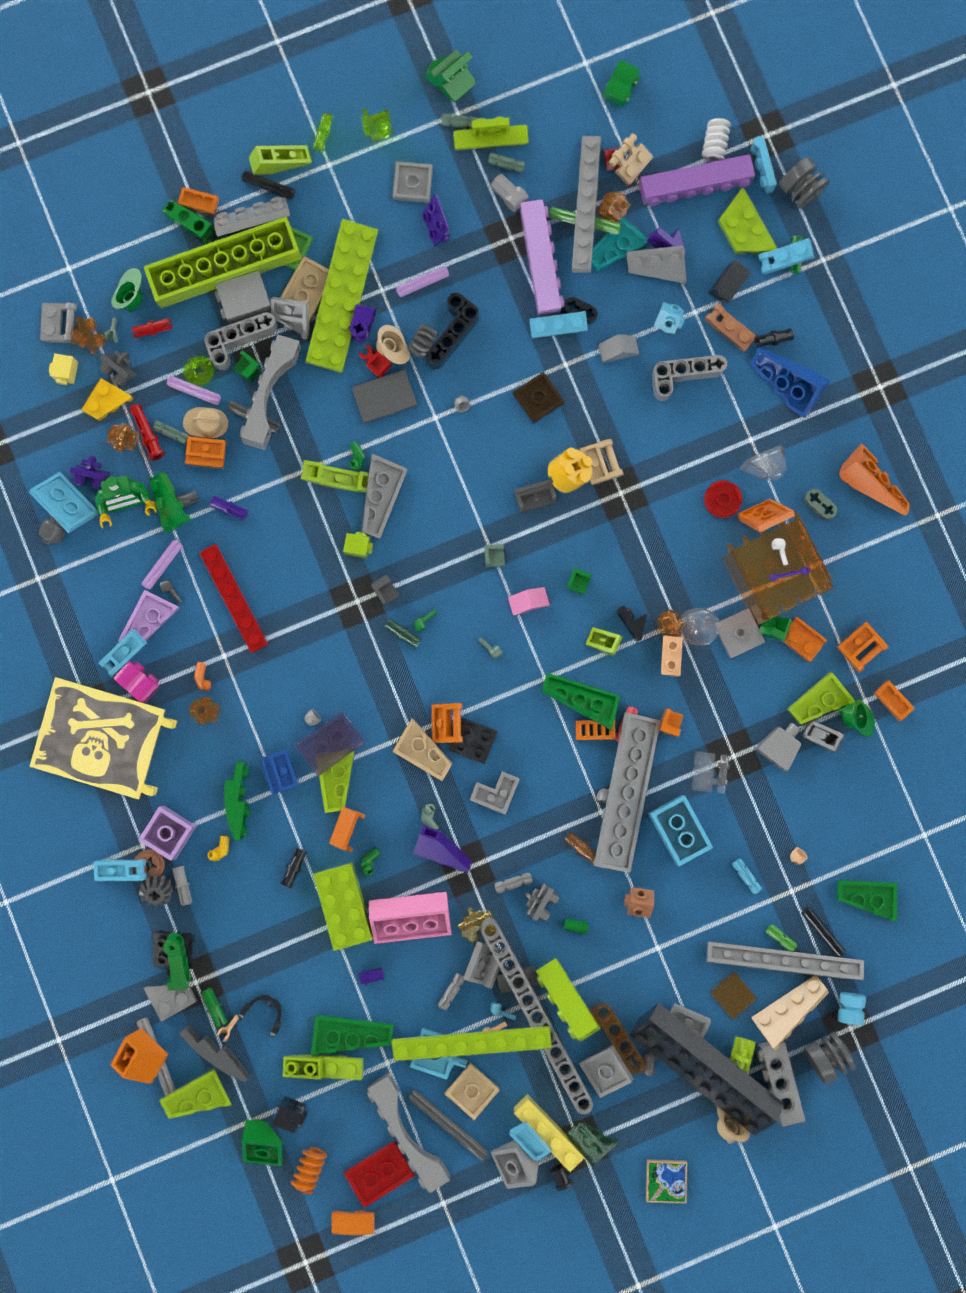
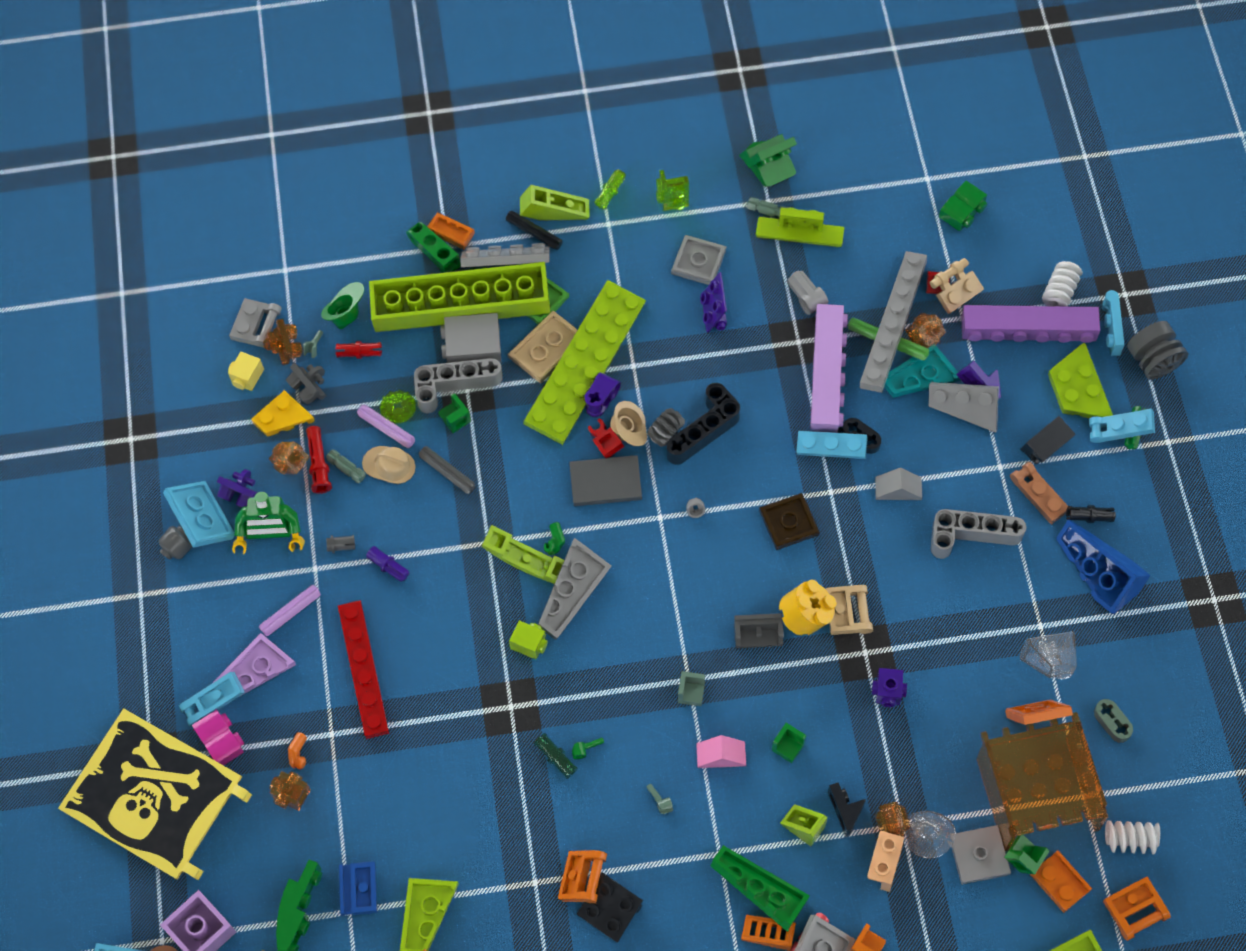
camera: 20 degrees right, 20 degrees down
green wing [149,472,191,533] -> none
dark grey hand [160,580,182,604] -> none
orange plate [185,436,227,469] -> none
light grey arch [240,335,301,450] -> none
light grey wing [271,297,309,340] -> none
clear purple tile [295,712,365,776] -> none
light grey hinge [305,709,322,726] -> none
dark grey panel [371,575,400,606] -> none
tan wing [392,718,453,781] -> none
lavender axle [396,266,449,297] -> none
sand green axle [488,153,525,173] -> none
medium azure brick [654,302,685,334] -> none
red tile [704,480,742,518] -> none
dark purple hinge [770,567,810,581] -> none
white hand [772,538,788,566] -> none
orange wedge [839,444,910,516] -> none
none -> dark purple brick [872,668,907,707]
none -> white piece [1105,820,1160,854]

